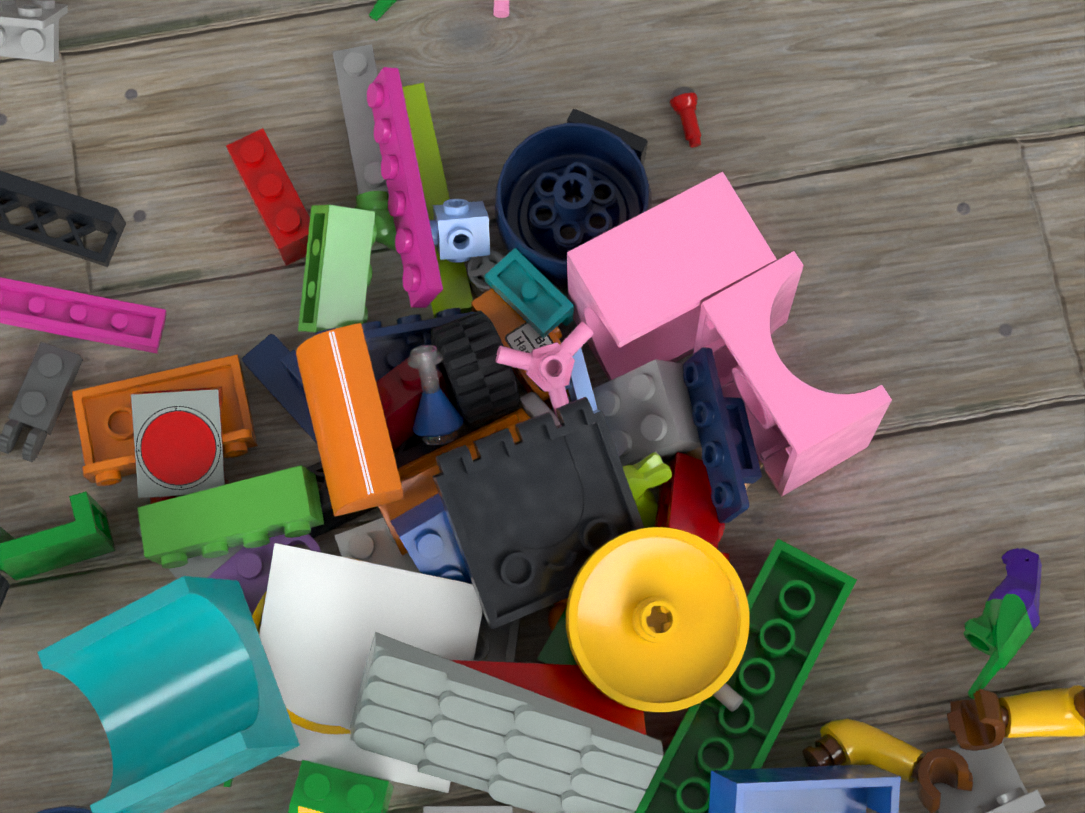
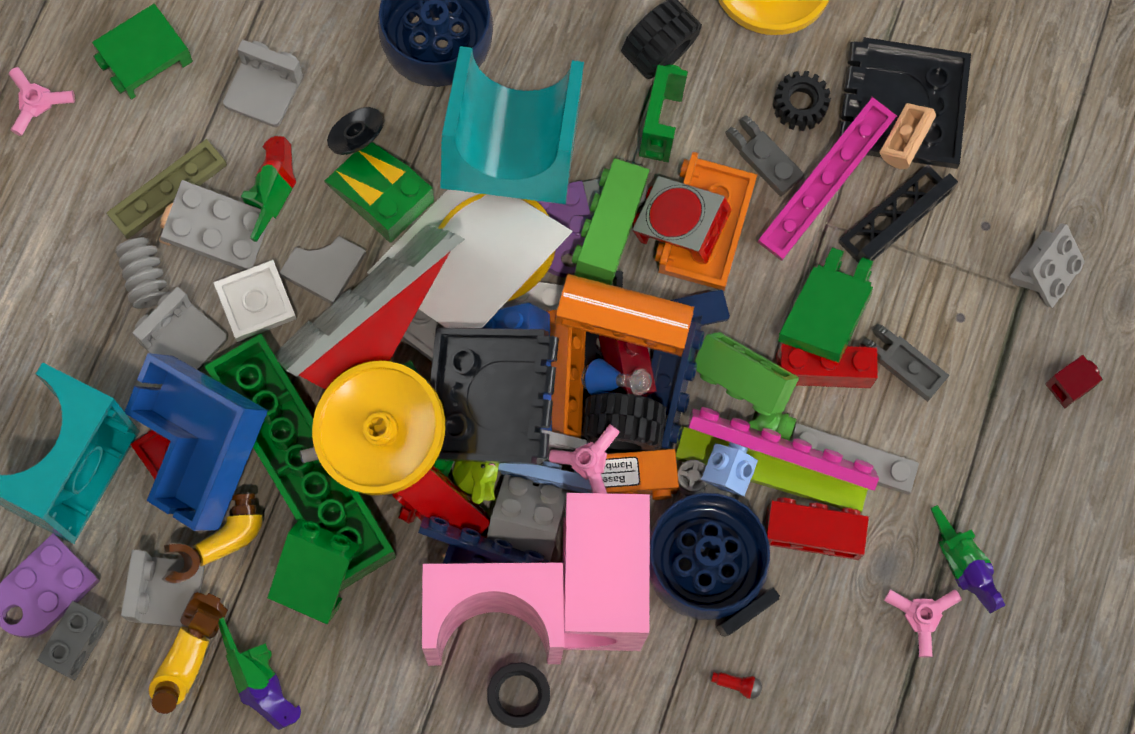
camera: 110 degrees right, 0 degrees up
teal panel [484,248,574,339] -> none
none -> green panel [267,519,361,625]
none -> black tyre [487,662,550,728]
none -> red brick [765,497,869,560]
none -> green tile [778,248,874,363]
none -> dark grey hinge [860,324,950,402]

